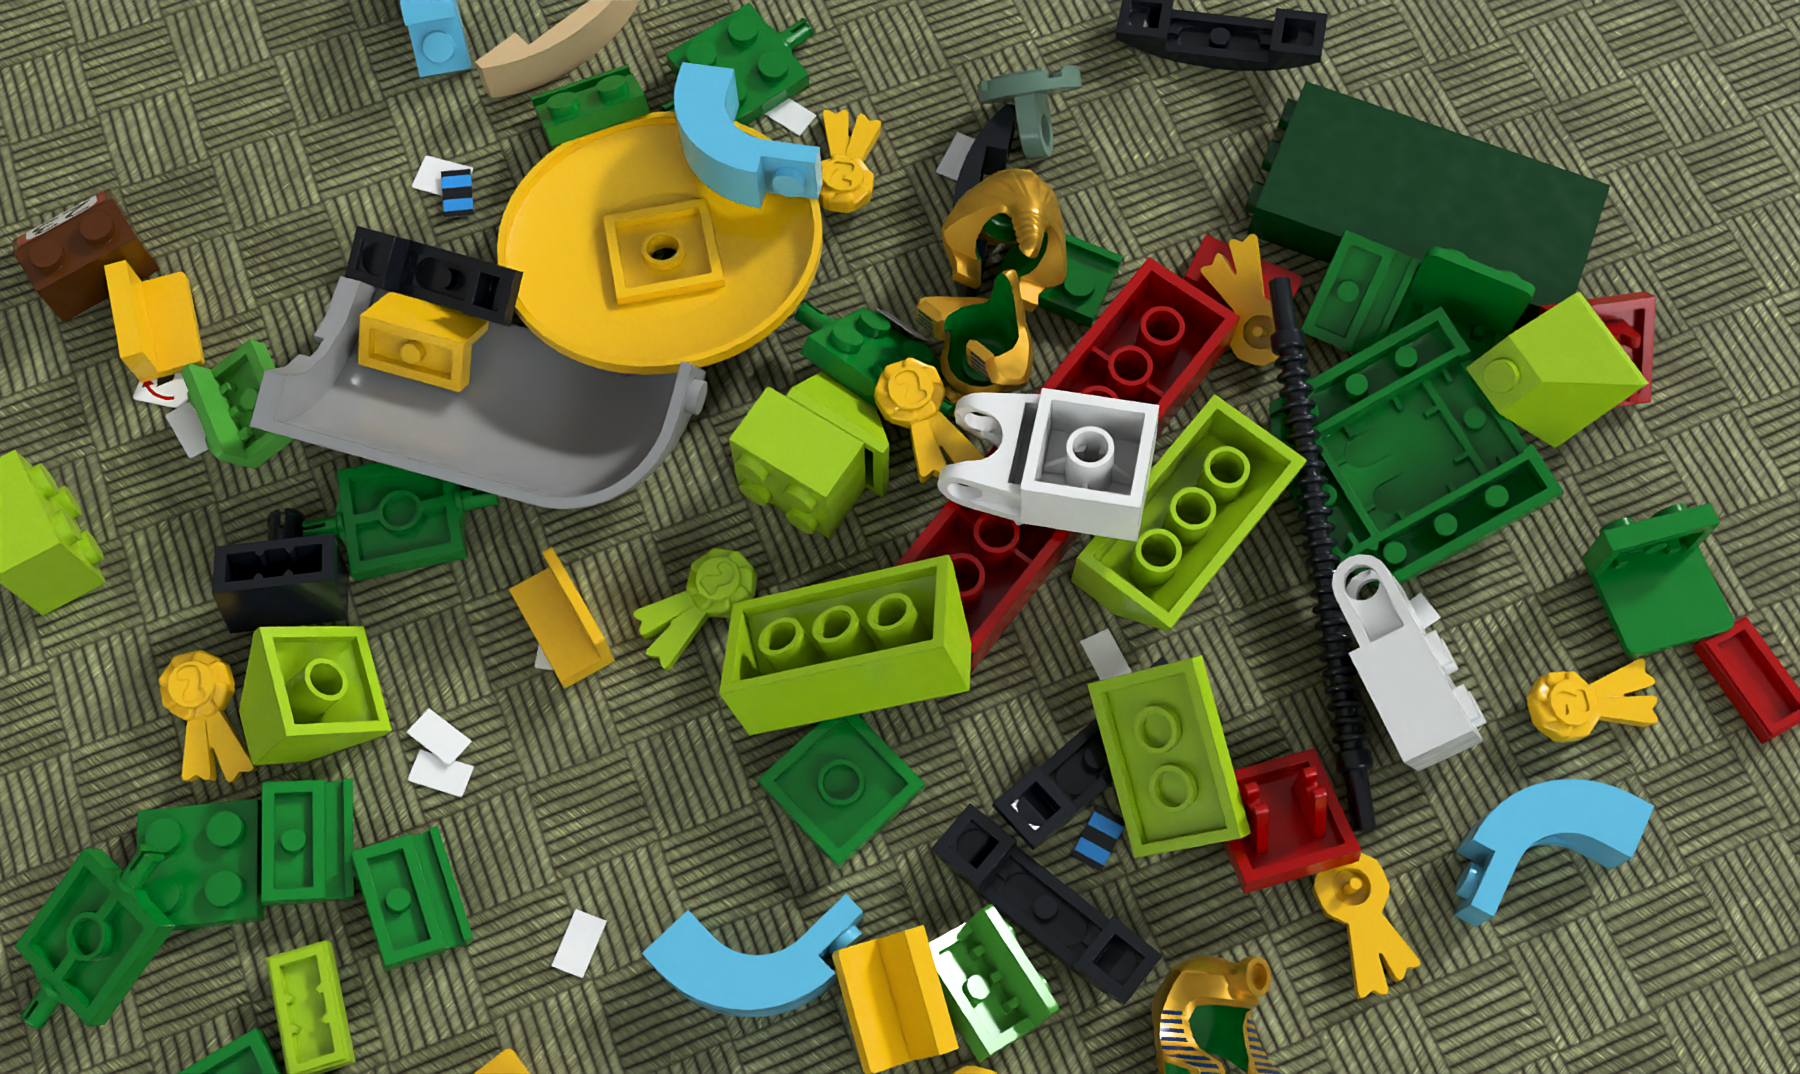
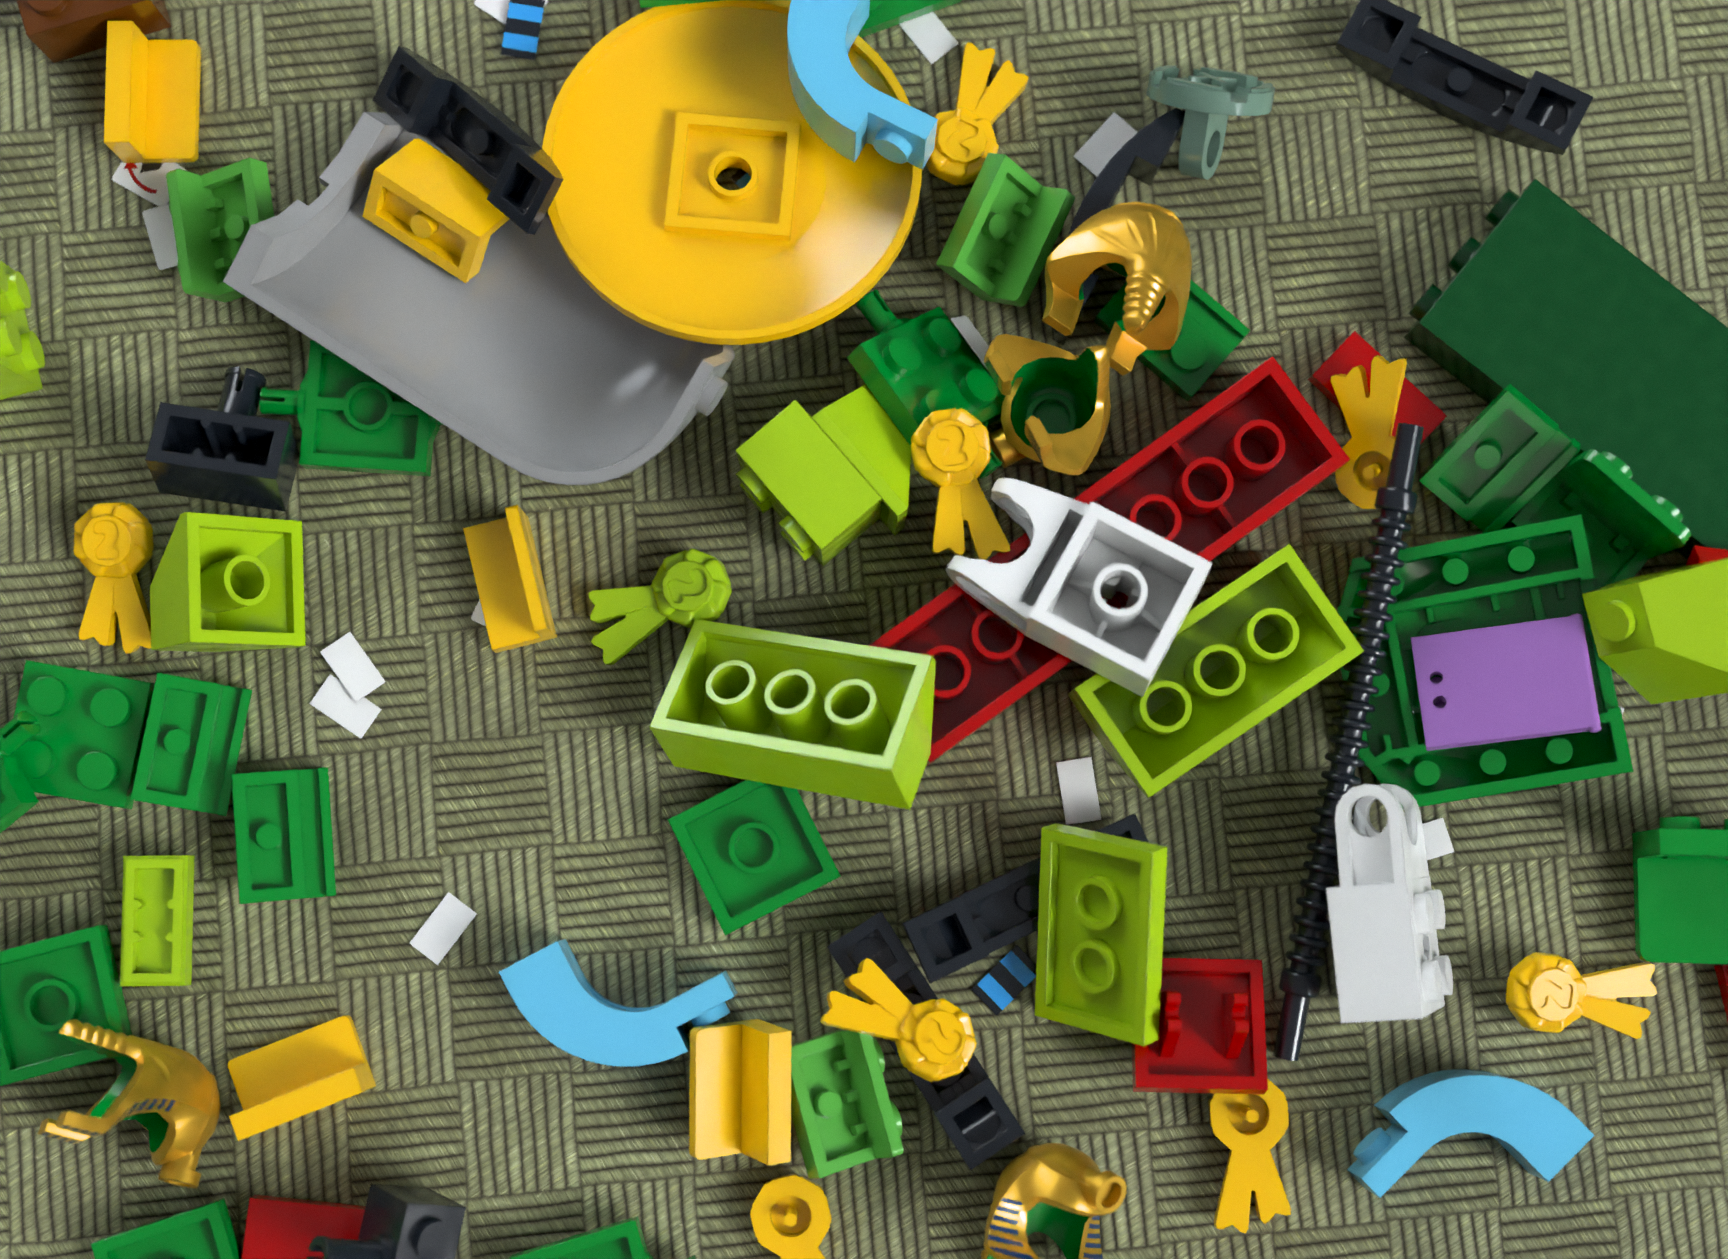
camera: 15 degrees right, 15 degrees up
none -> yellow piece [820,958,977,1082]
none -> bright green bracket [936,153,1075,307]
none -> medium lavender container [1411,614,1601,751]

